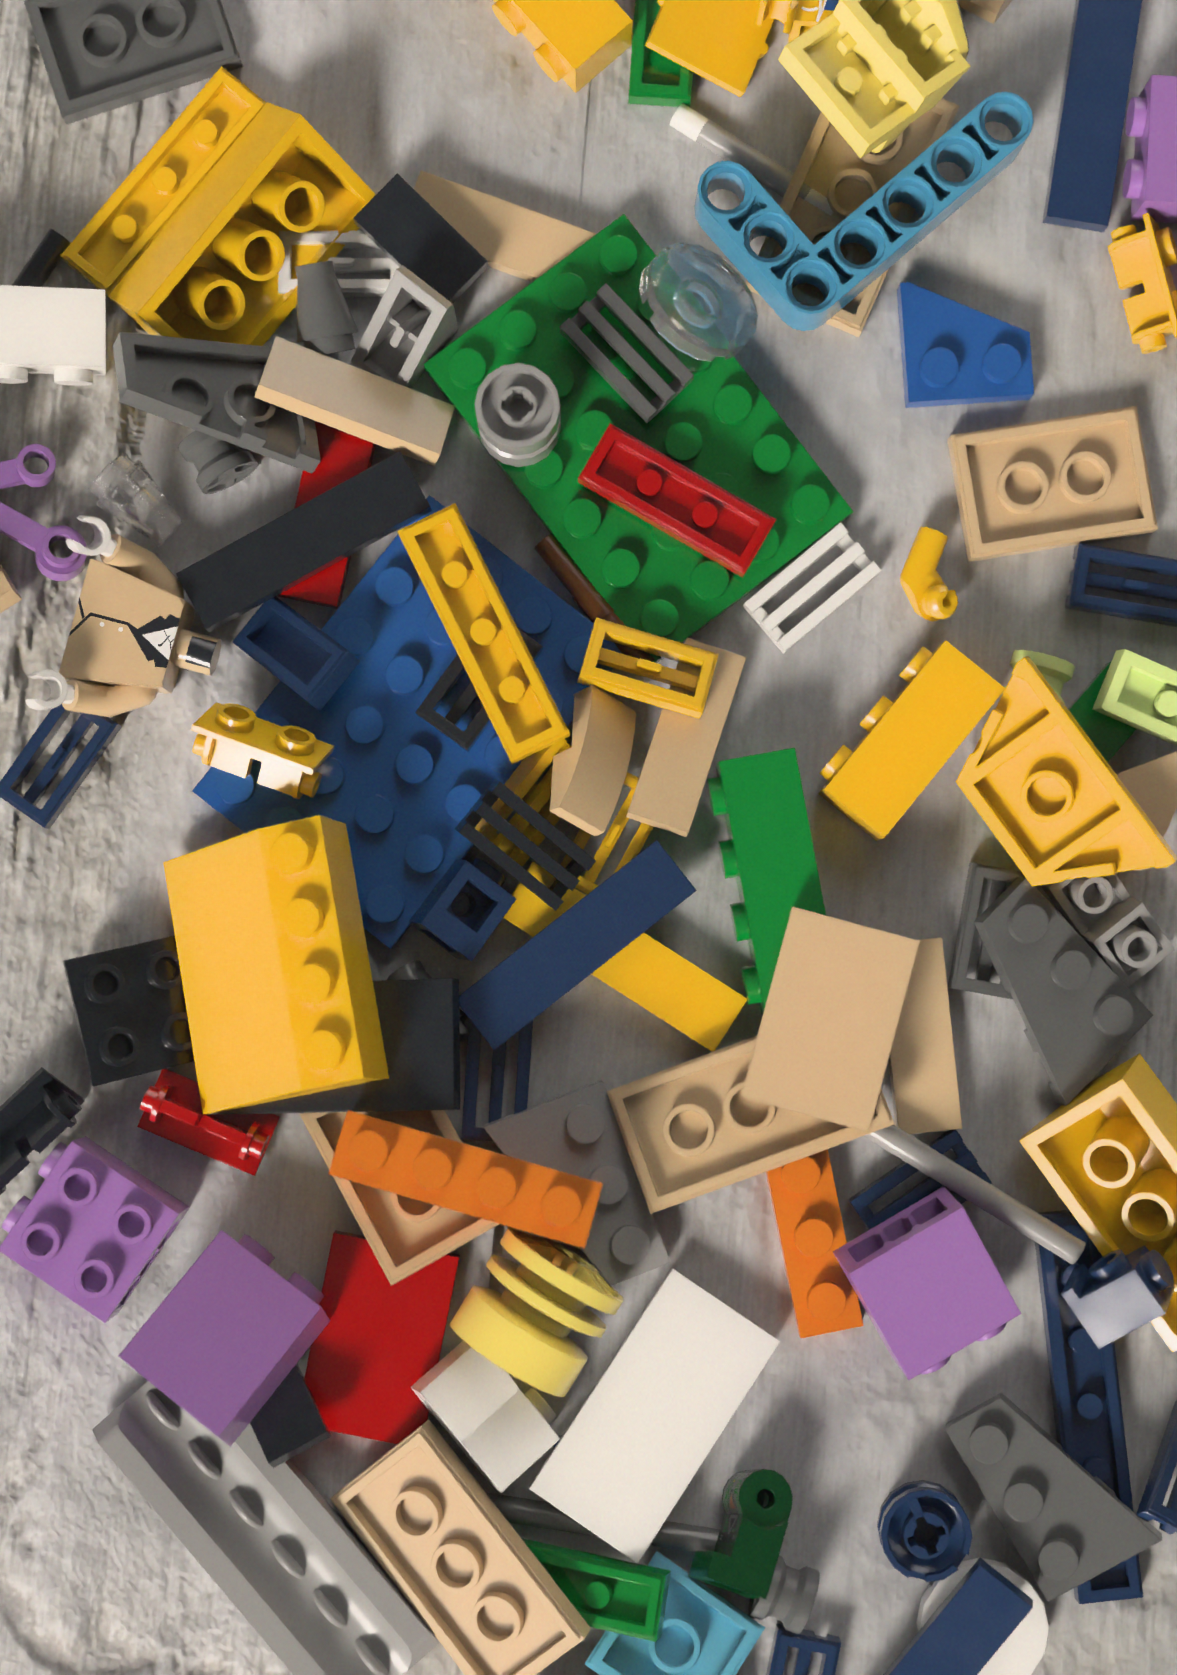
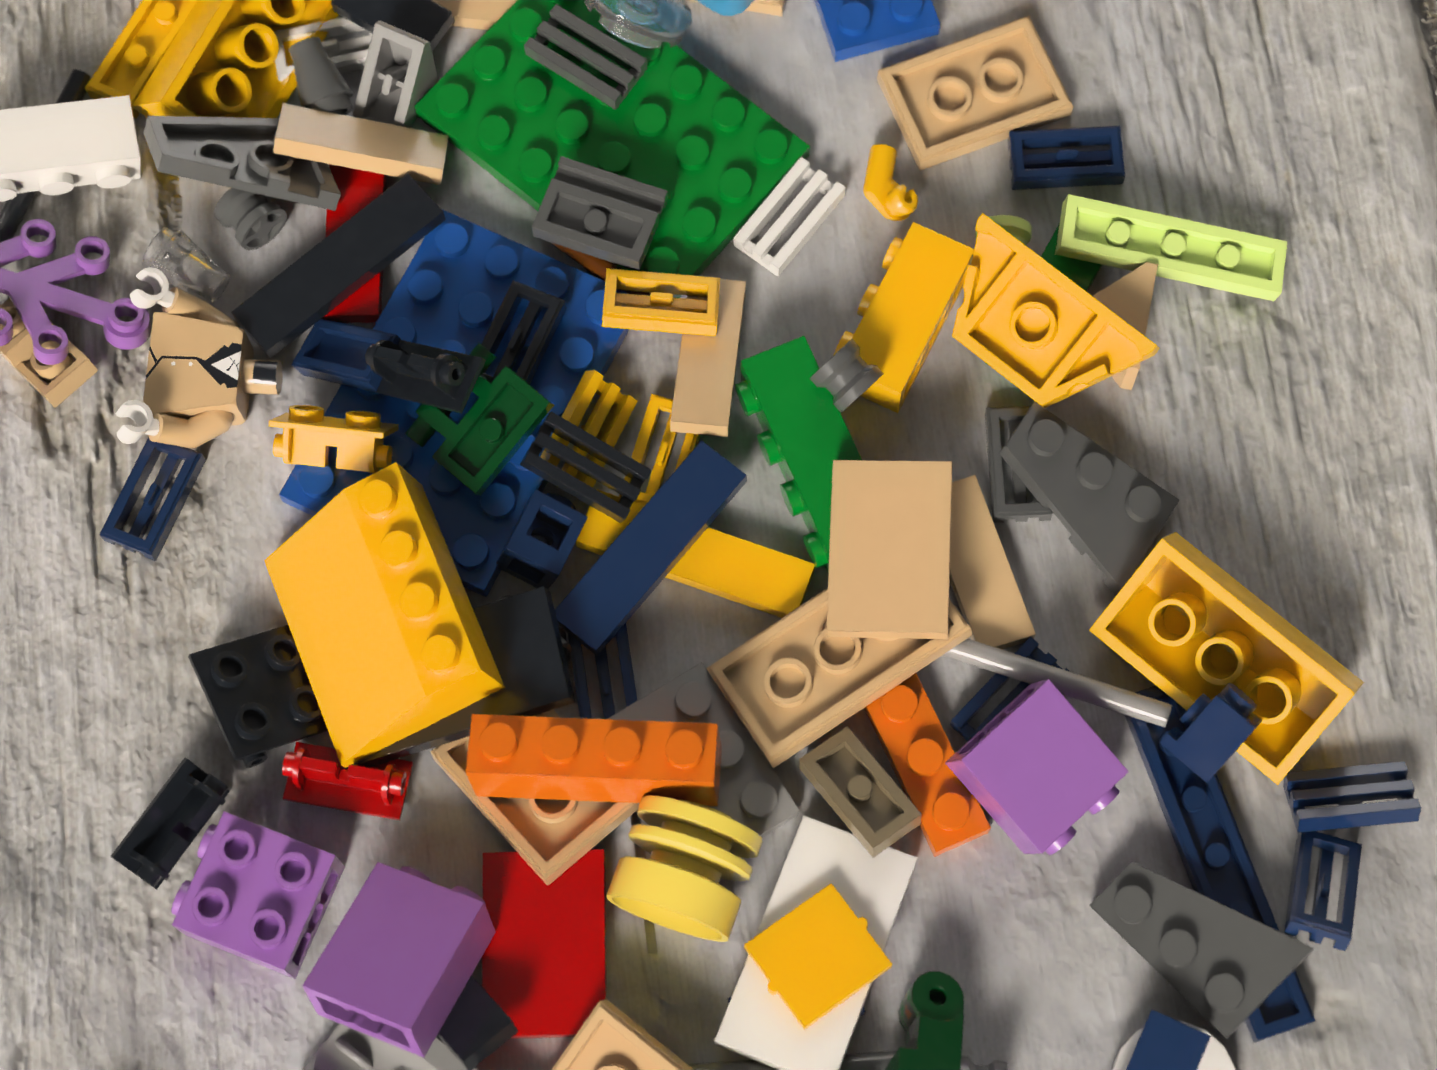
camera: 10 degrees left, 15 degrees down
yellow tile [397,503,570,764] -> none
white brick [411,1341,560,1493] -> none
light grey wheel [475,363,561,467] -> none
tan slope [550,685,636,837] -> none
red tile [578,423,776,578] -> none
dark blue wheel [877,1480,972,1582] -> none
light grey slope [1041,874,1175,988] -> none
none -> black hinge [365,340,486,414]
none -> dark green plate [405,342,554,496]
none -> dark grey plate [532,156,668,271]
none -> yellow piece [744,883,892,1030]
none -> dark tan plate [799,726,922,858]
none -> dark grey wheel [809,339,884,413]

